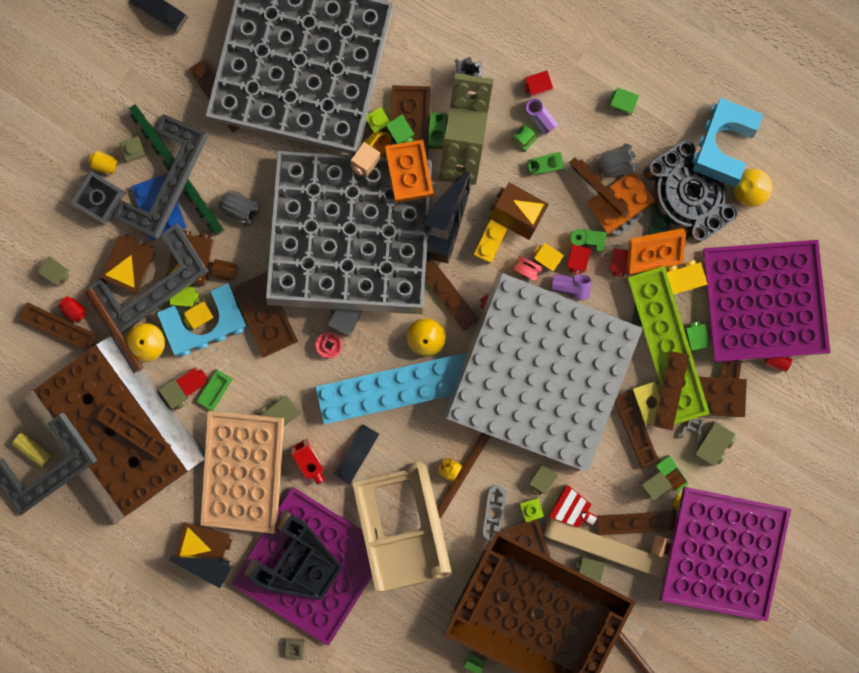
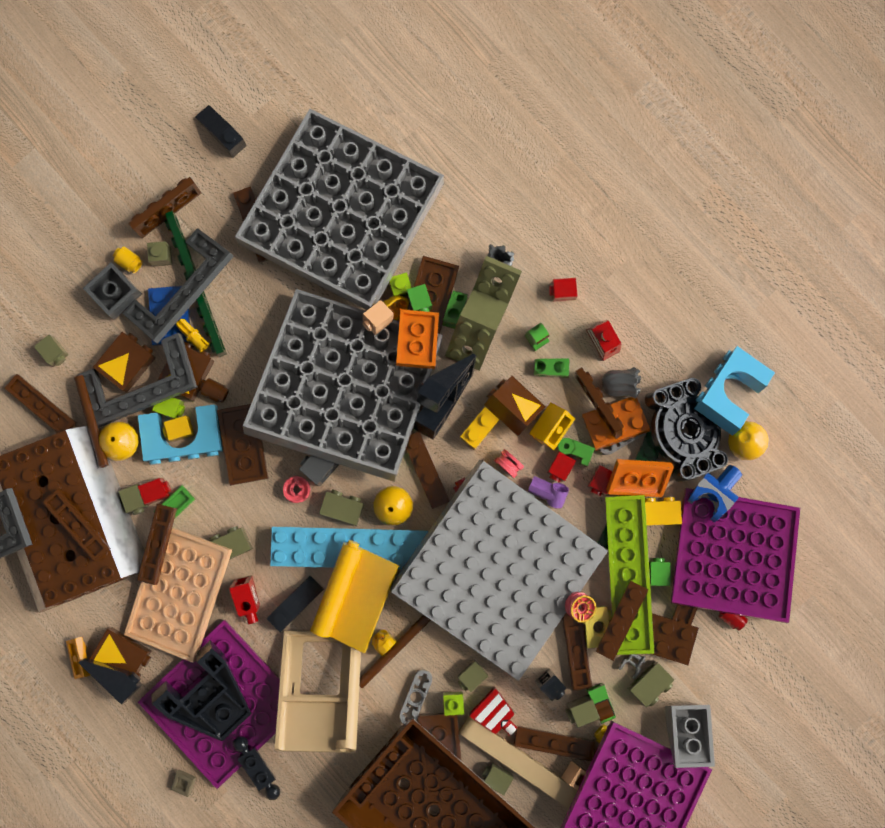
camera: 10 degrees right, 5 degrees down
red brick [57,295,86,324] -> none
dark grey piece [219,191,259,226] -> none
medium lavender piece [525,98,558,135] -> none
yellow brick [533,243,564,272] -> none
bright green brick [608,87,639,115] -> none
none -> light orange plate [66,637,90,679]
none -> reddish brown plate [128,177,202,238]
none -> reddish brown plate [137,504,177,585]
none -> yellow axle [176,319,209,352]
none -> black plate [233,736,280,800]
none -> yellow door [310,540,399,653]
none -> olive brick [319,489,364,526]
none -> yellow brick [529,402,575,450]
none -> black slope [535,668,566,701]
none -> coral wheel [565,592,597,623]
none -> red torso [586,320,622,361]
none -> light grey slope [665,705,715,768]
none -> blue connector [688,465,742,523]

